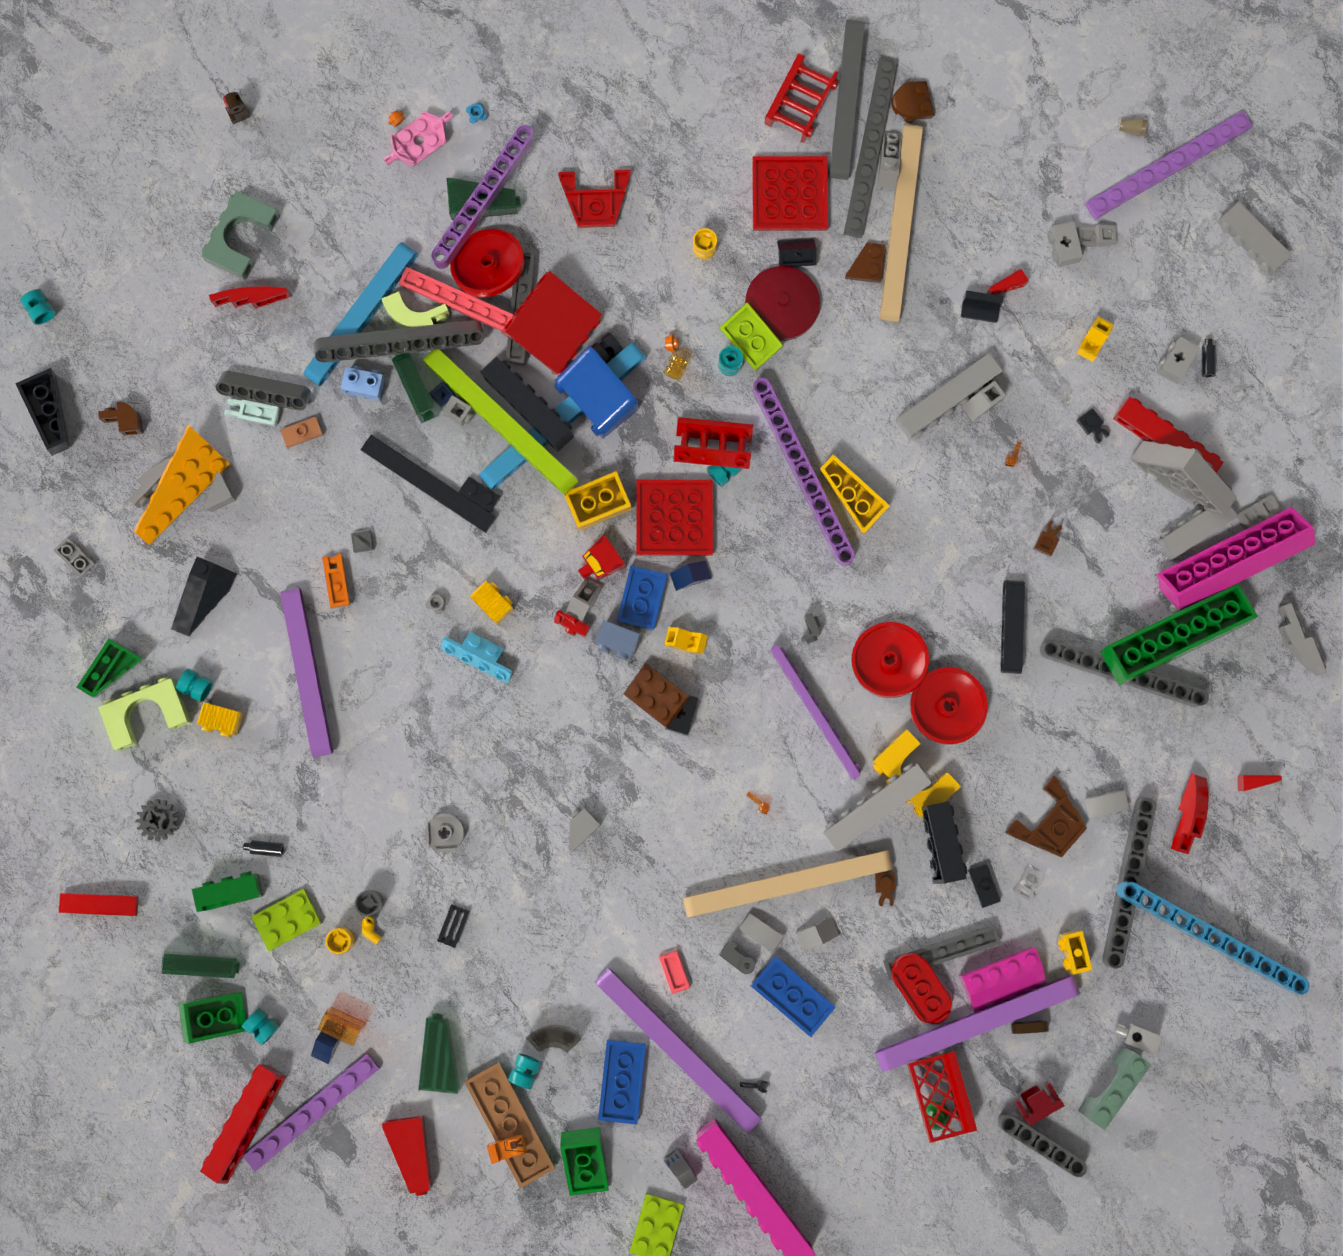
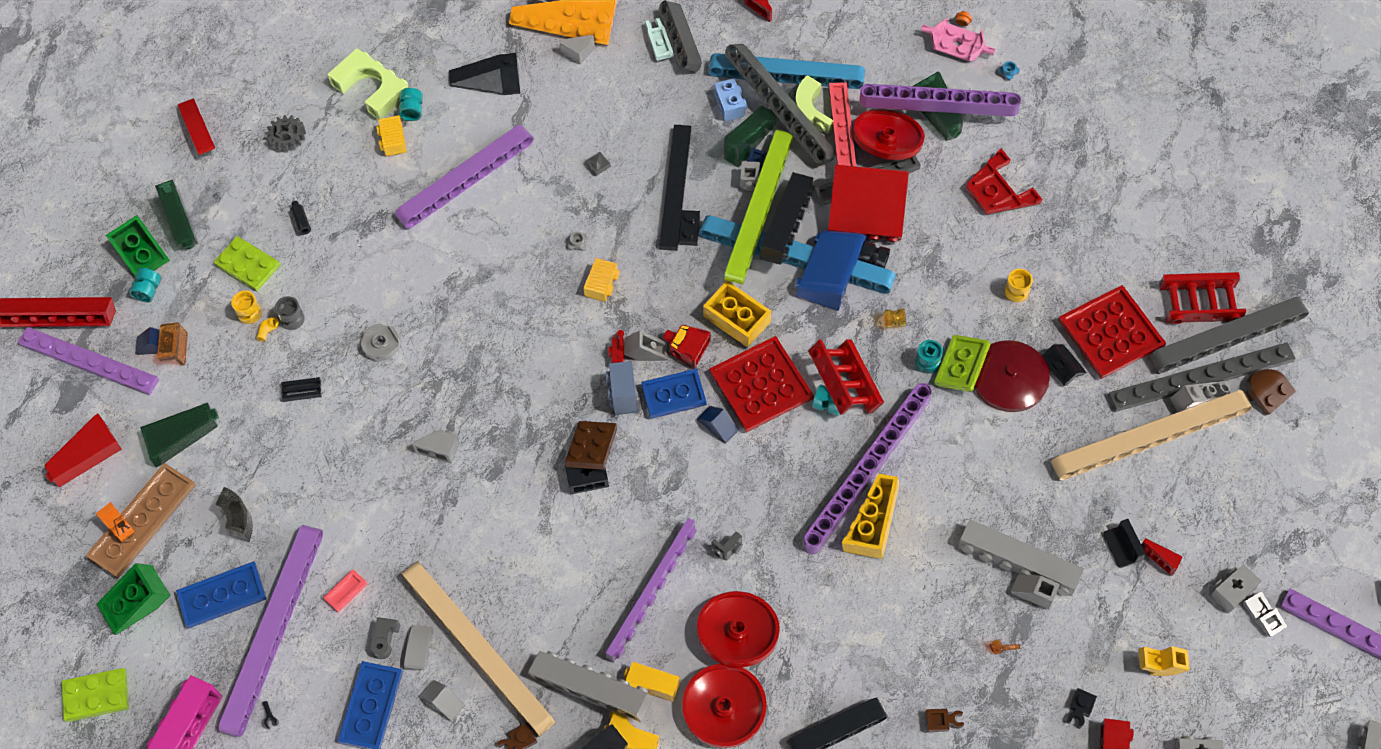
camera: 65 degrees right, 20 degrees down
green wedge [76,638,145,698] -> none
green wedge [192,871,263,912] -> none
nougat plate [280,416,323,448] -> none
orange plate [322,553,350,609] -> none
medium azure bracket [440,631,513,683] -> none
teal wheel [508,1053,542,1089] -> none
yellow brick [664,627,708,655] -> none
dark grey leg [664,1148,698,1189] -> none
orange plate [665,334,679,353] -> none
clear orange hand [746,792,769,815] -> none
reddish brown wing [845,243,885,283] -> none

